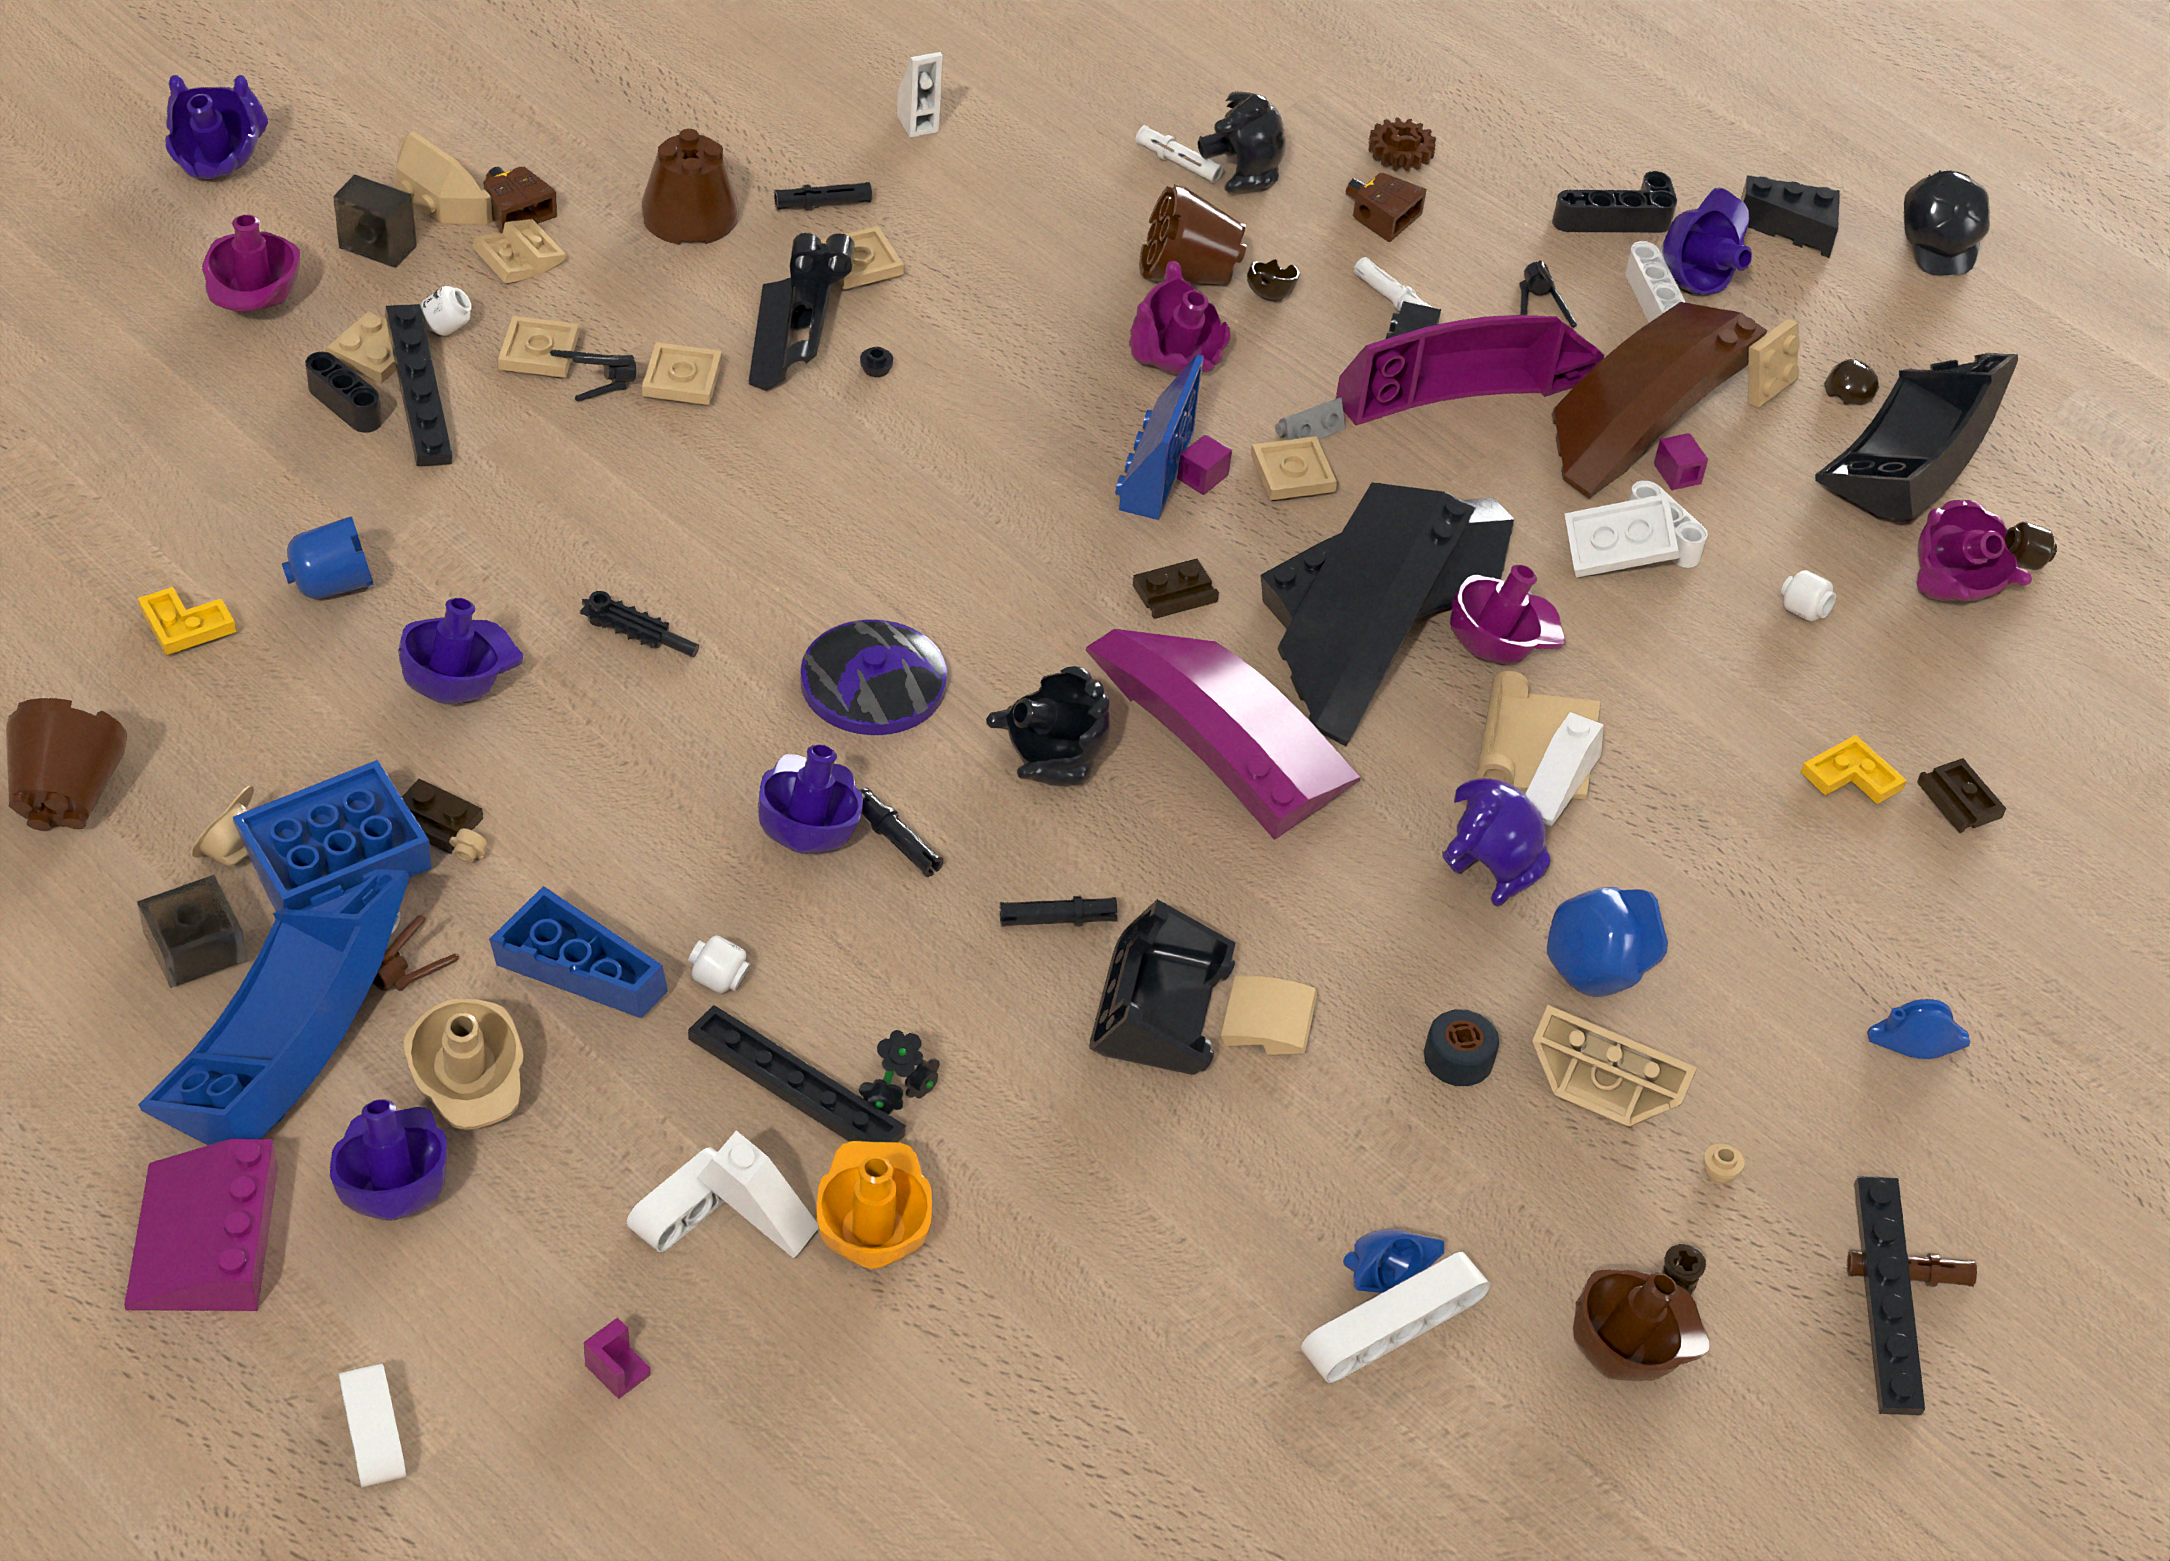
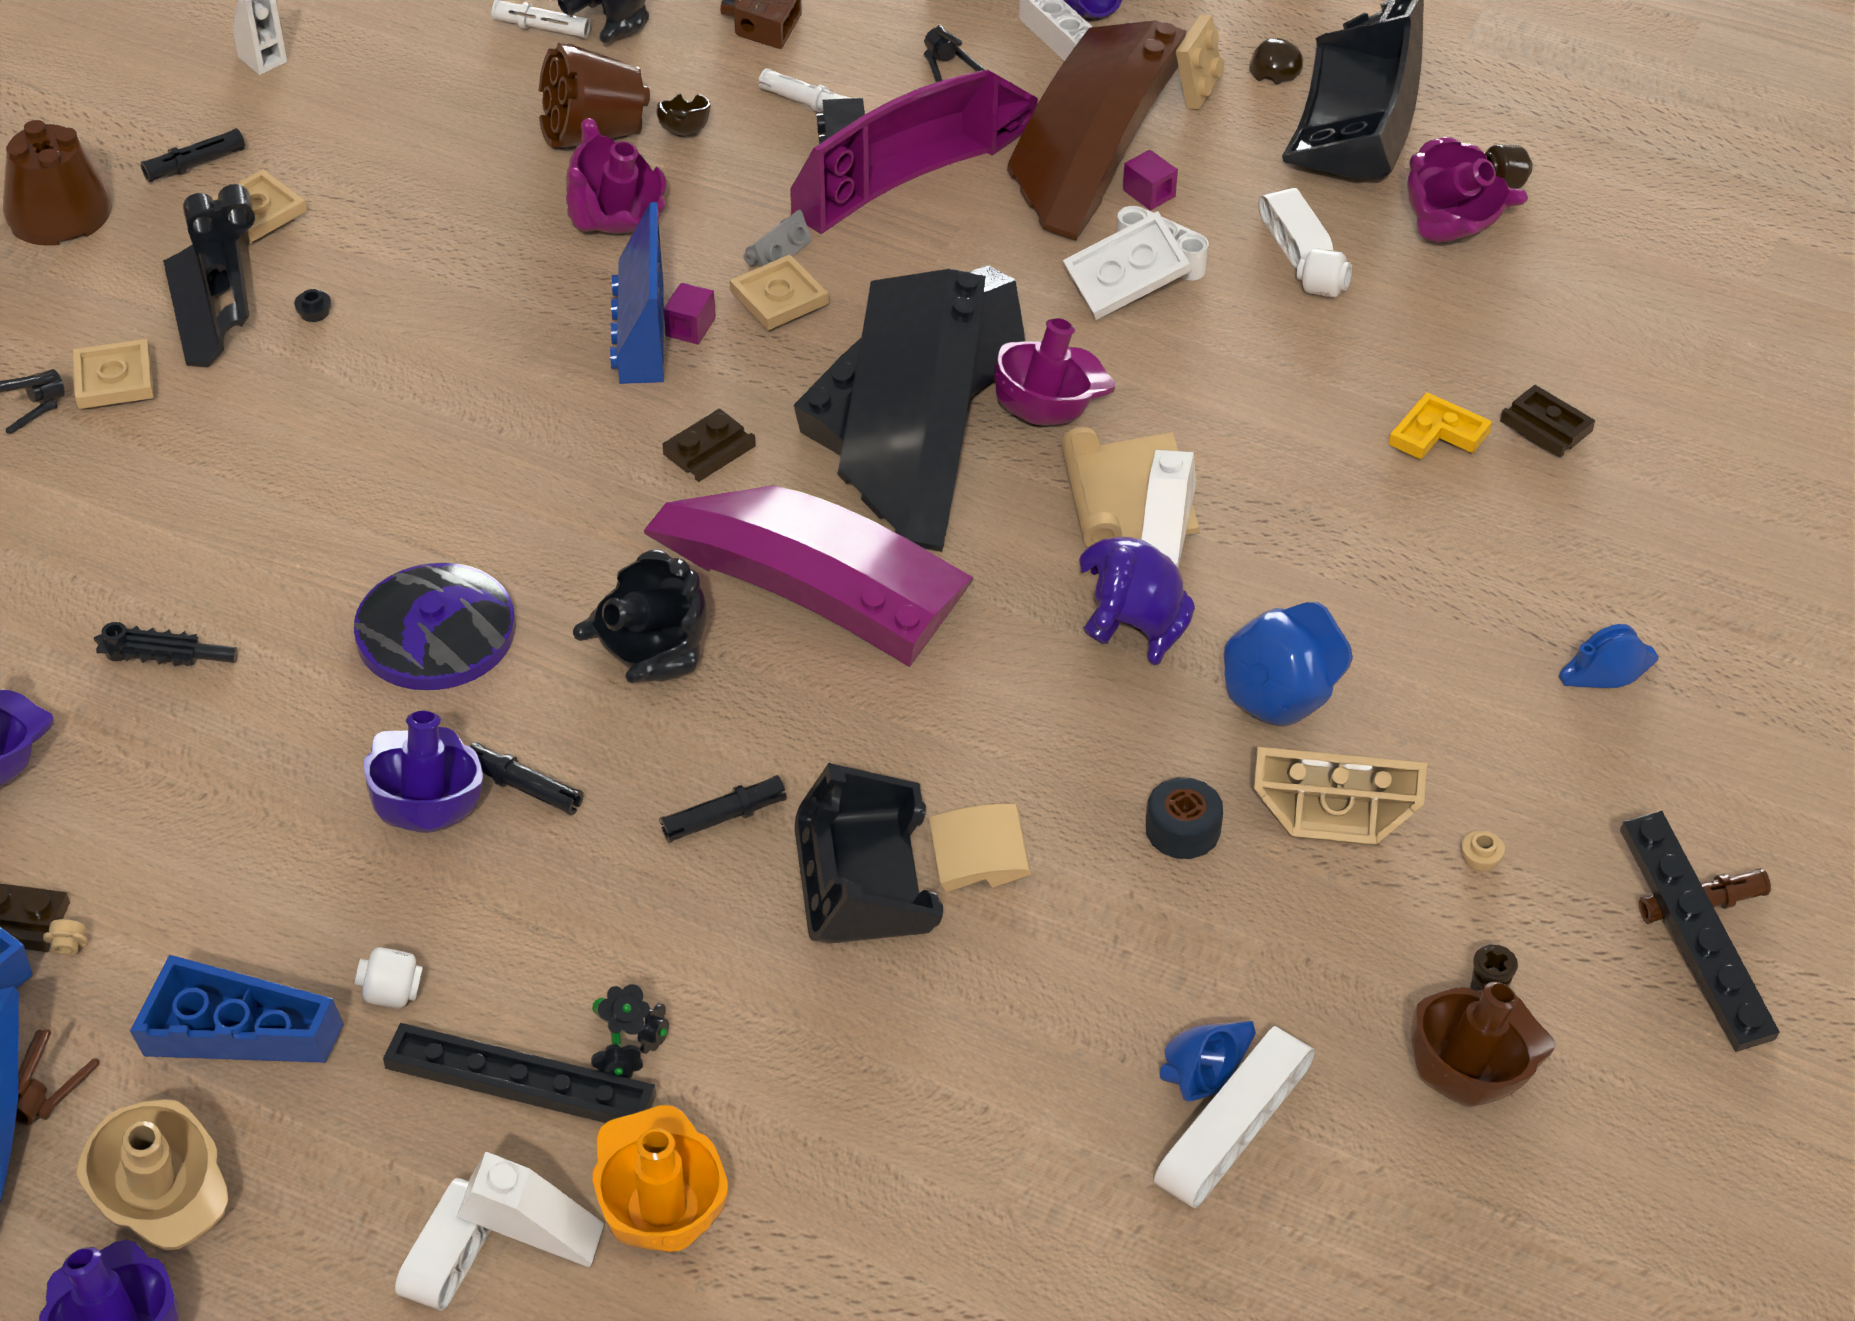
camera: 15 degrees left, 0 degrees up
none -> white beam [1259,188,1333,268]

